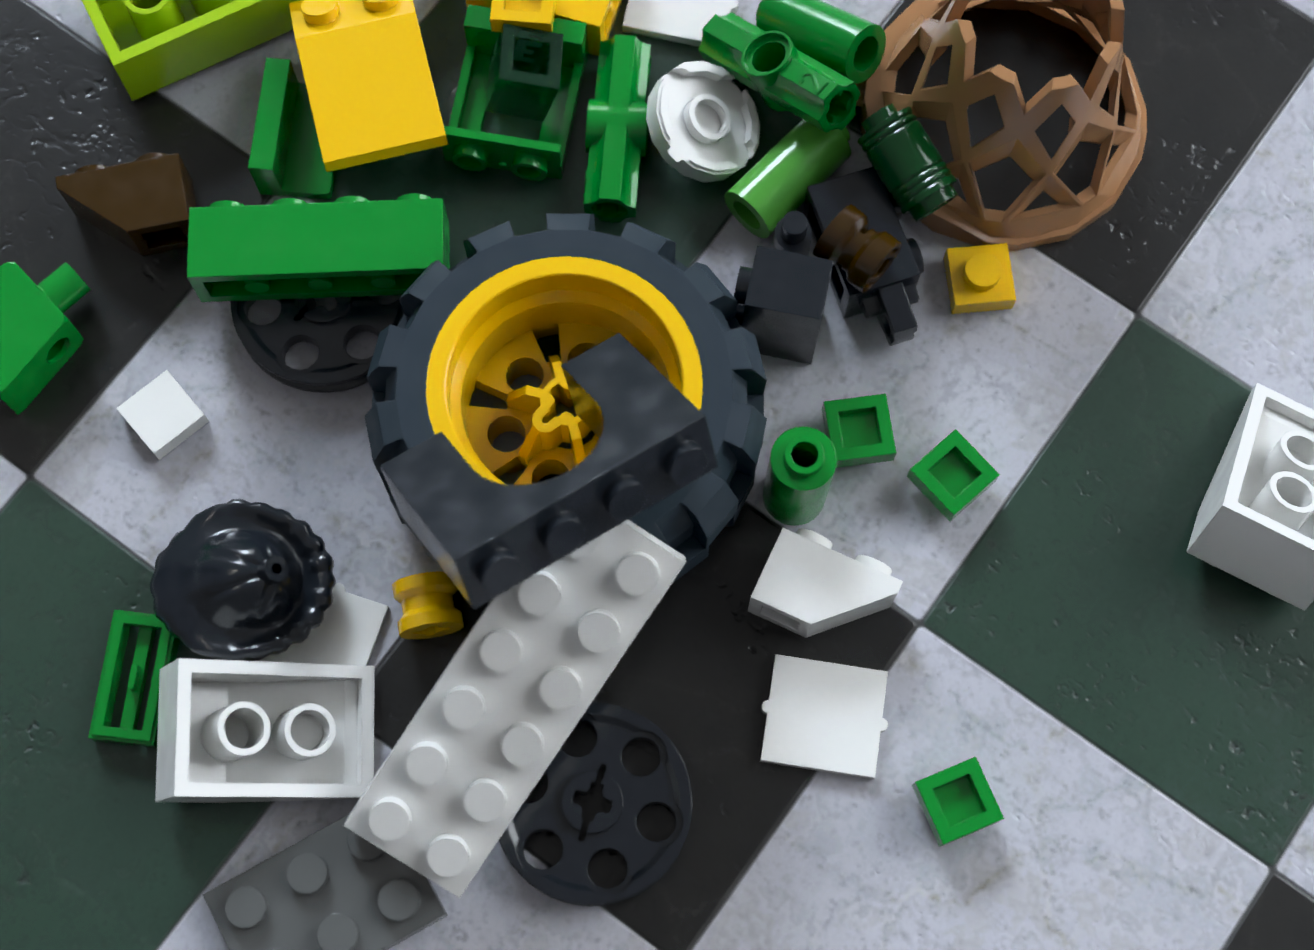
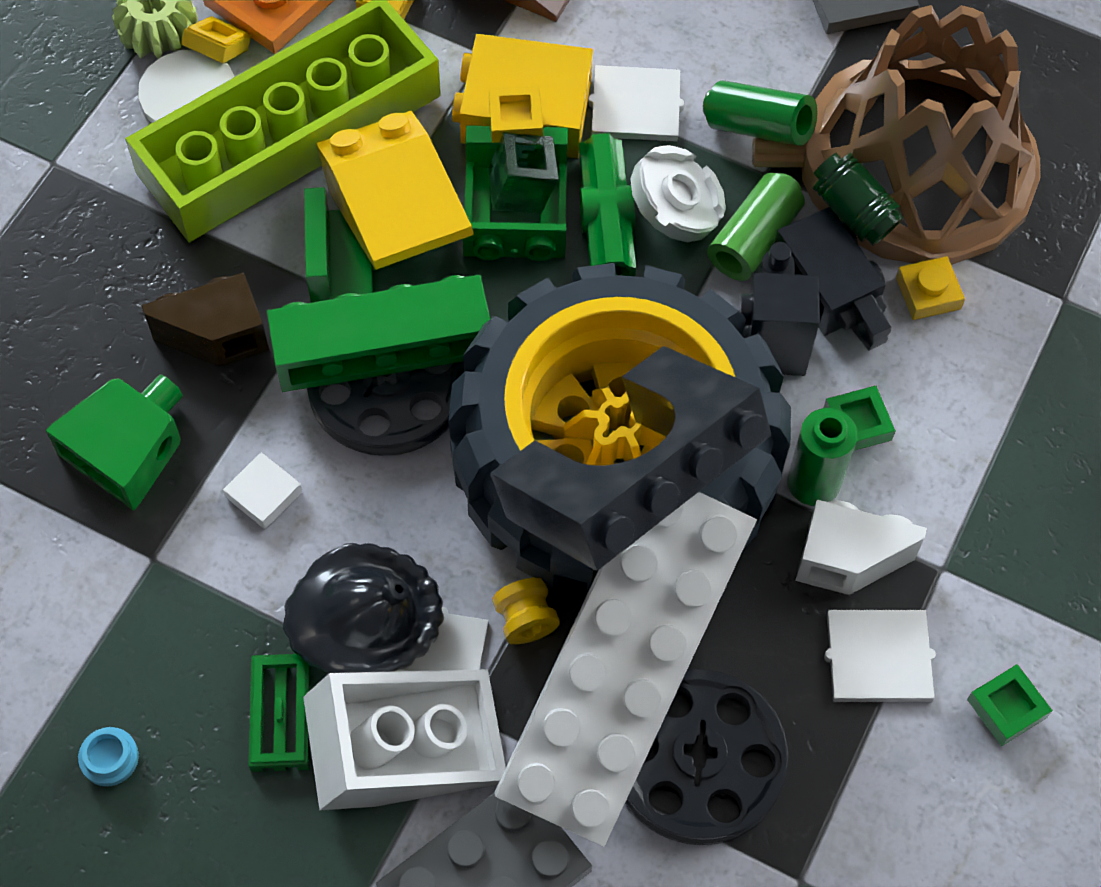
camera: 10 degrees left, 10 degrees down
green piece [698,12,861,133] -> none
dark brown wheel [813,204,902,294] -> none
green plate [907,429,1000,522] -> none

